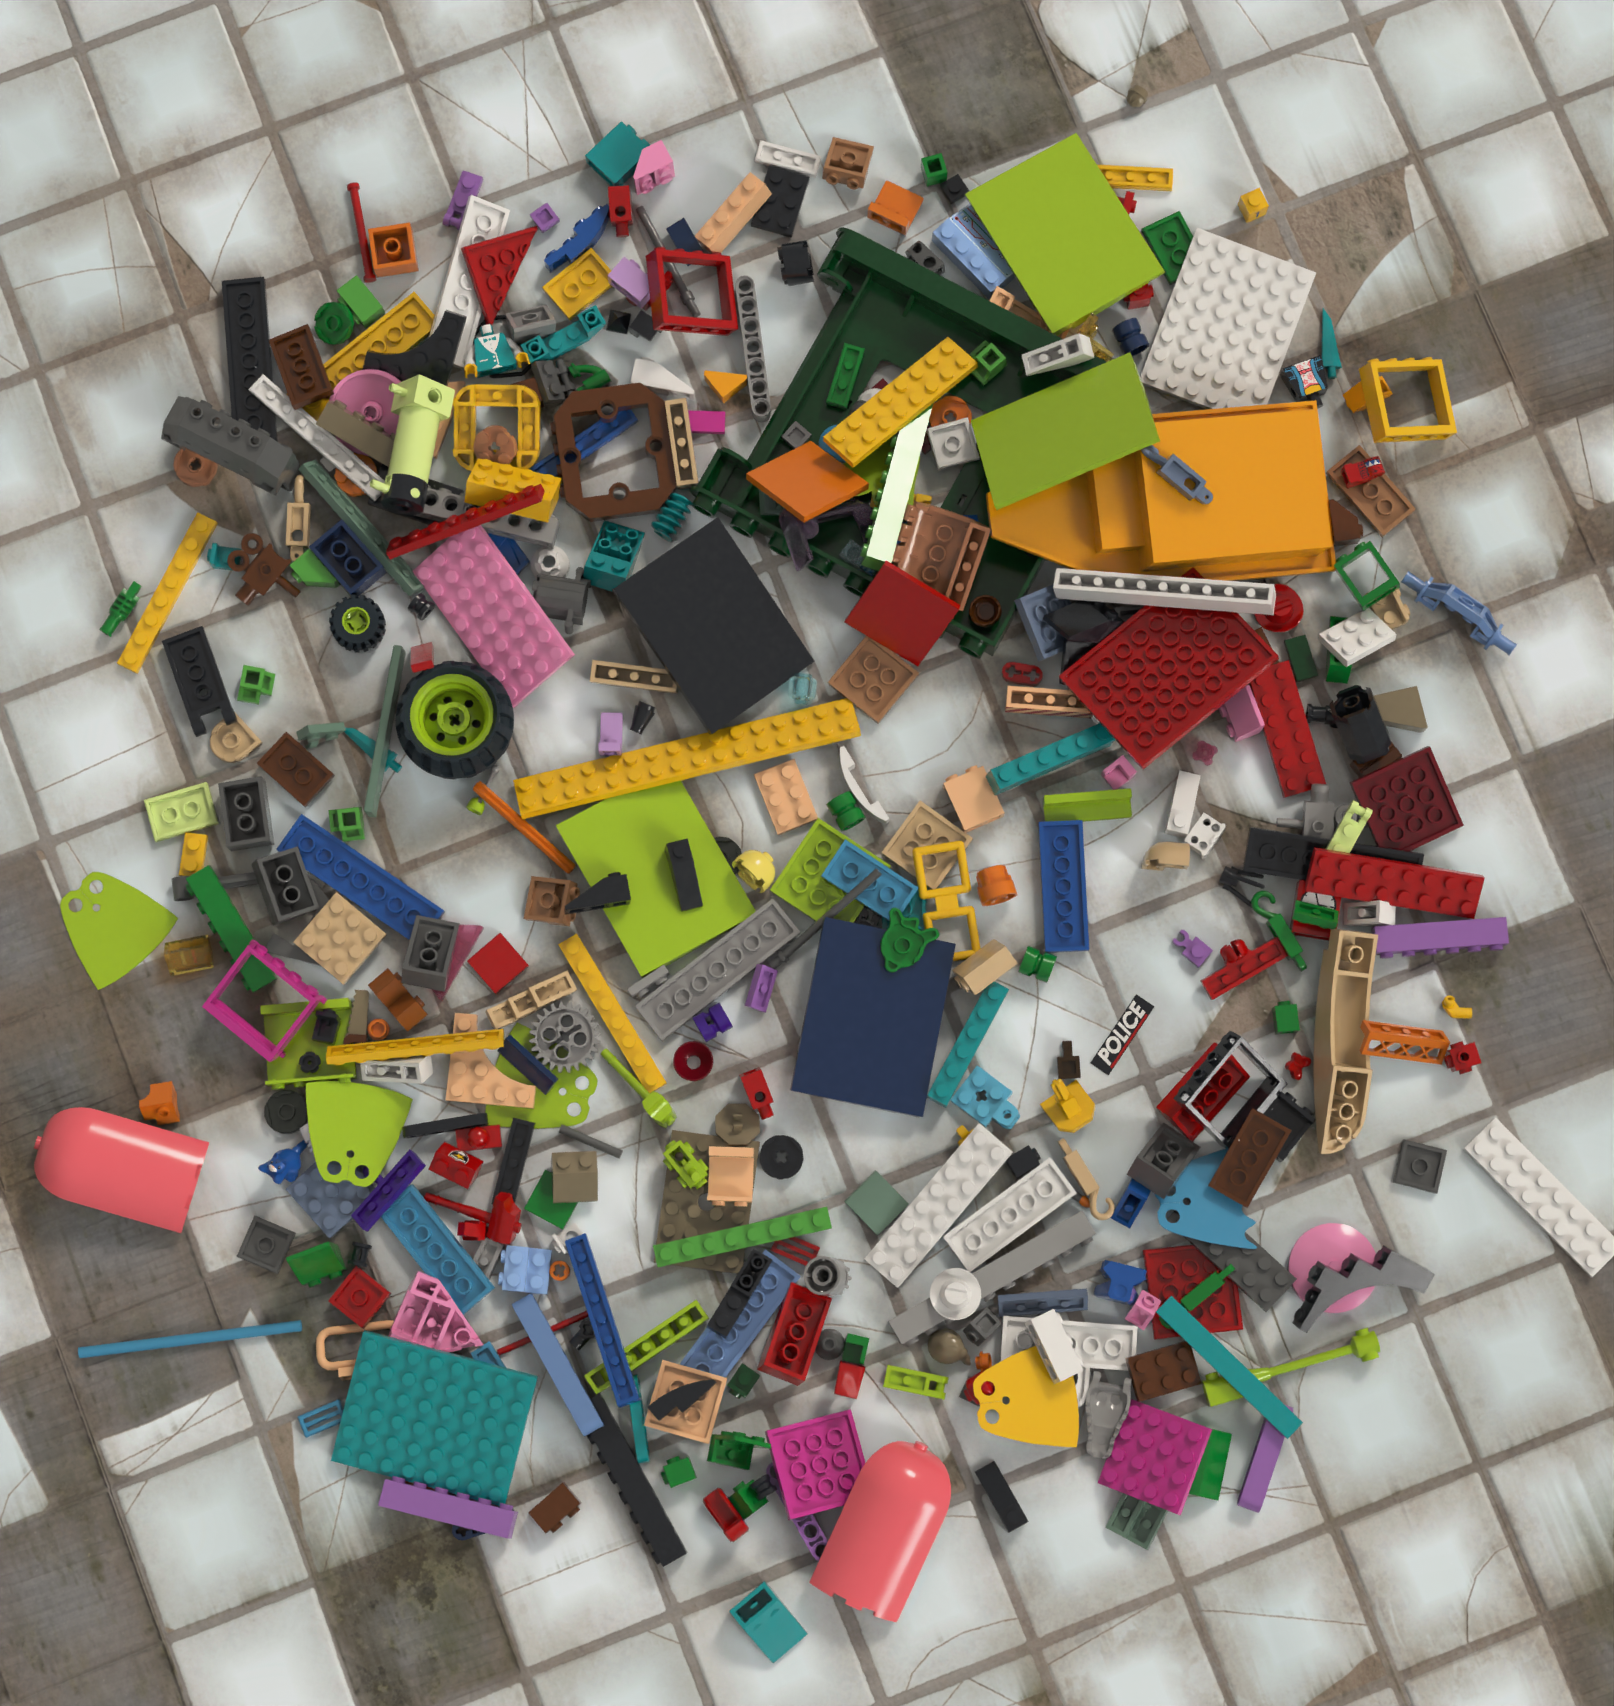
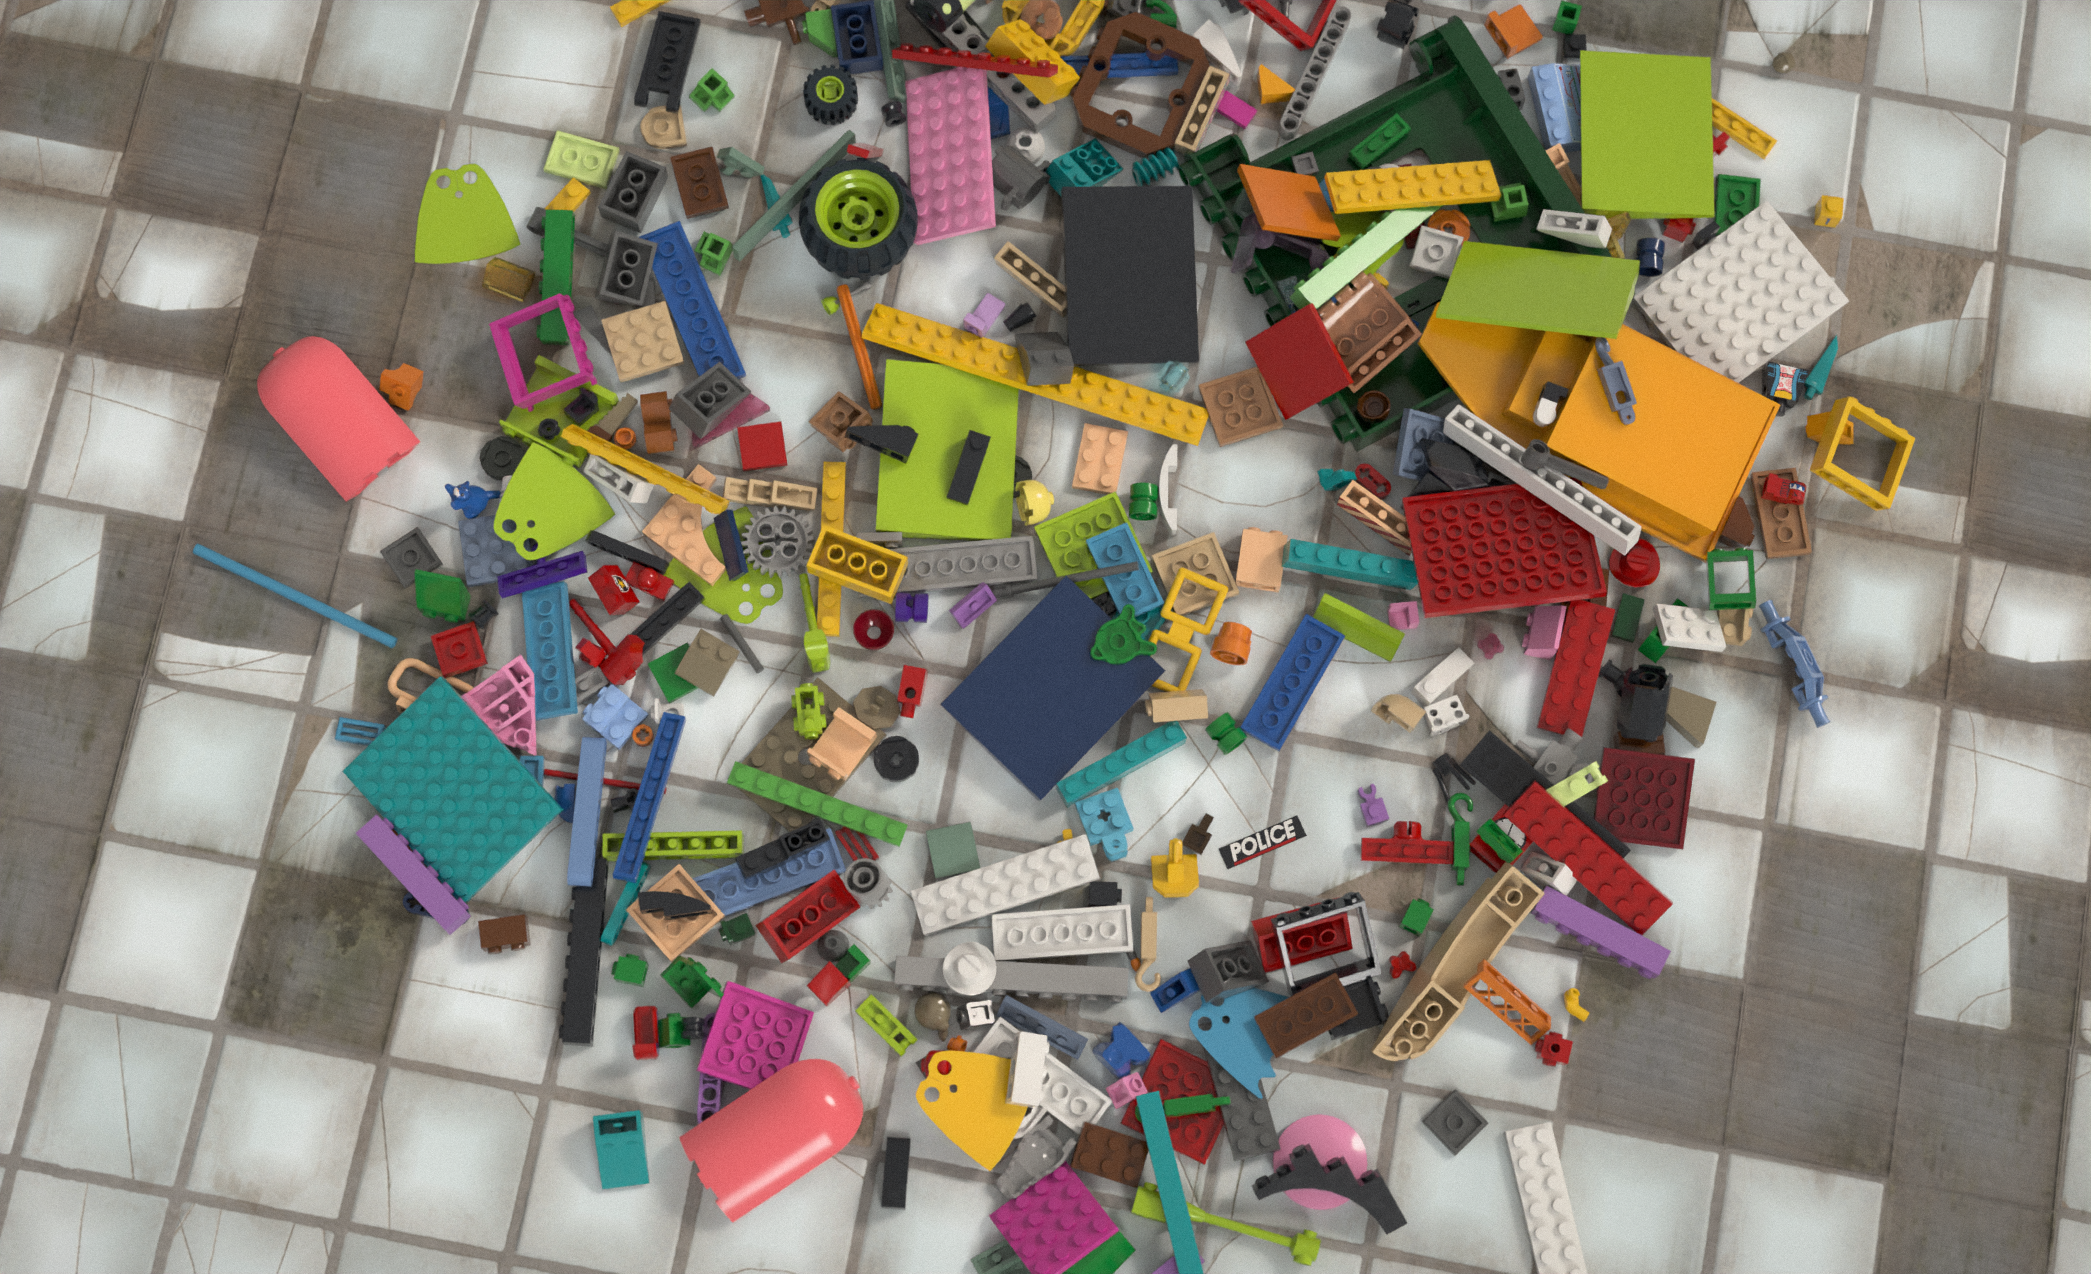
camera: 25 degrees right, 5 degrees down
none -> blue brick [554,784,577,823]
none -> yellow brick [806,525,908,605]
none -> dark grey slope [1014,332,1074,386]
none -> teal bracket [1317,469,1357,491]
none -> dark grey axle [1521,439,1609,489]
none -> leg [1533,381,1569,427]
none -> black plate [1692,221,1720,250]

